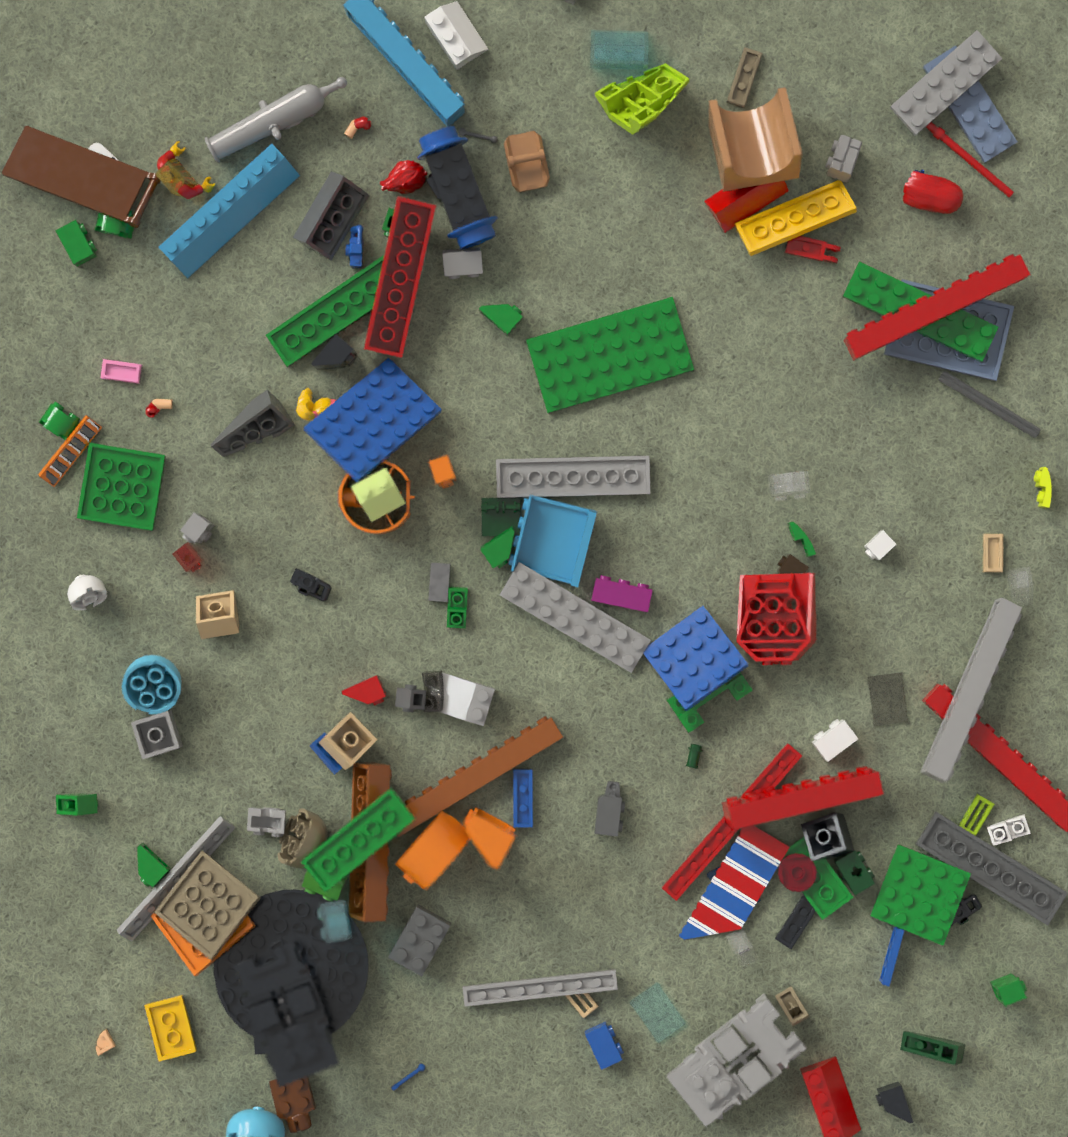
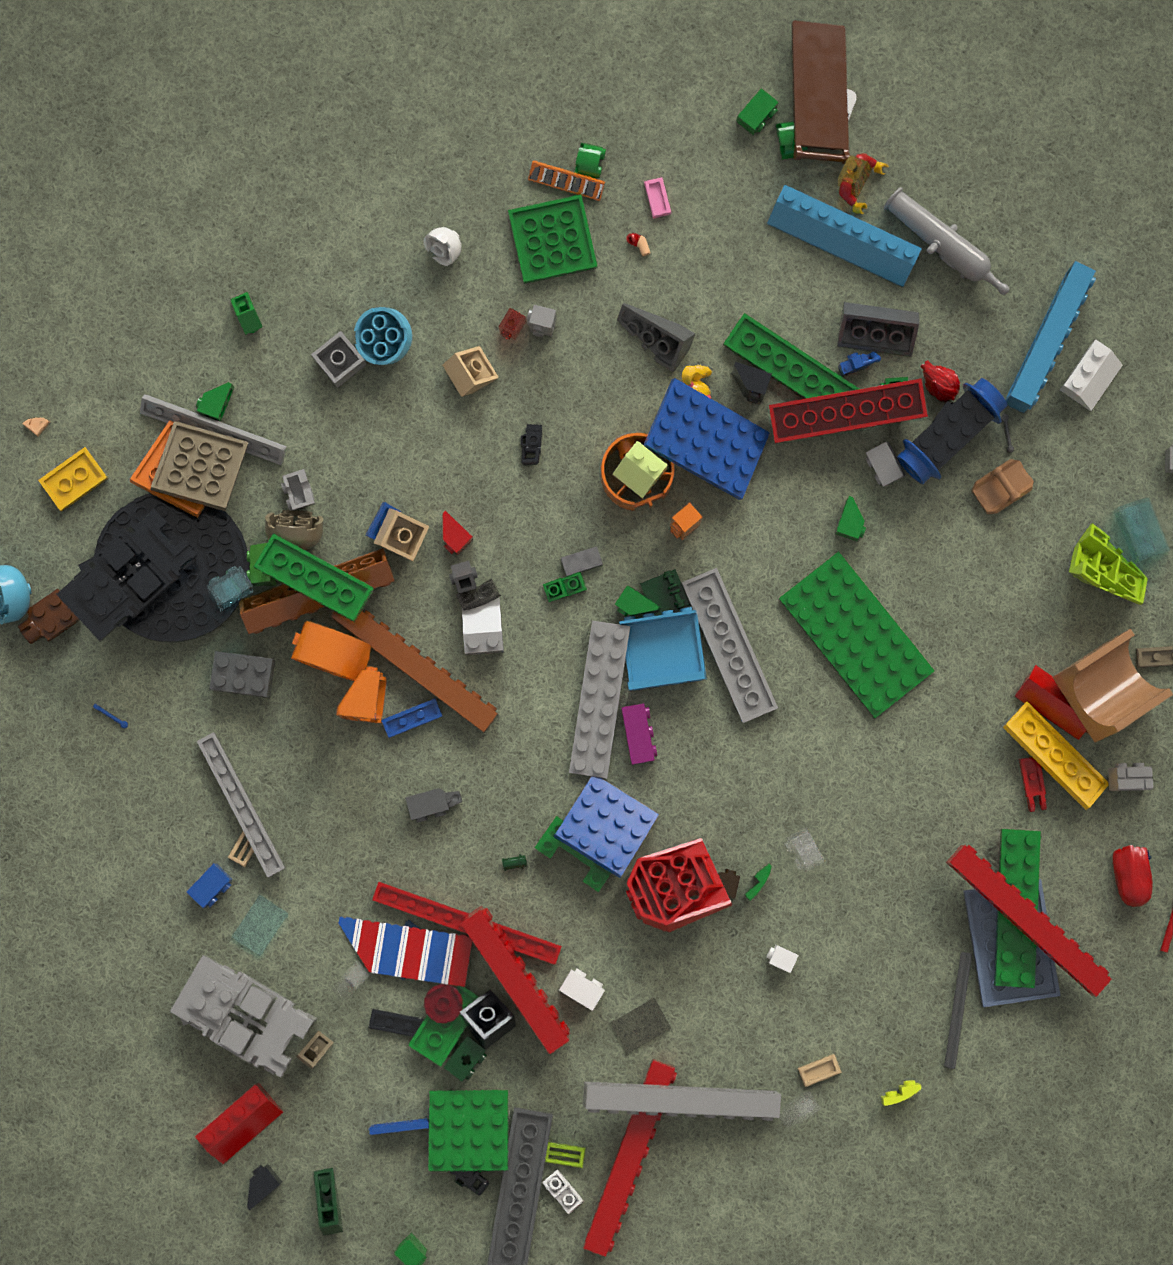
camera: 65 degrees right, 5 degrees down
arm [344,117,372,139] -> none

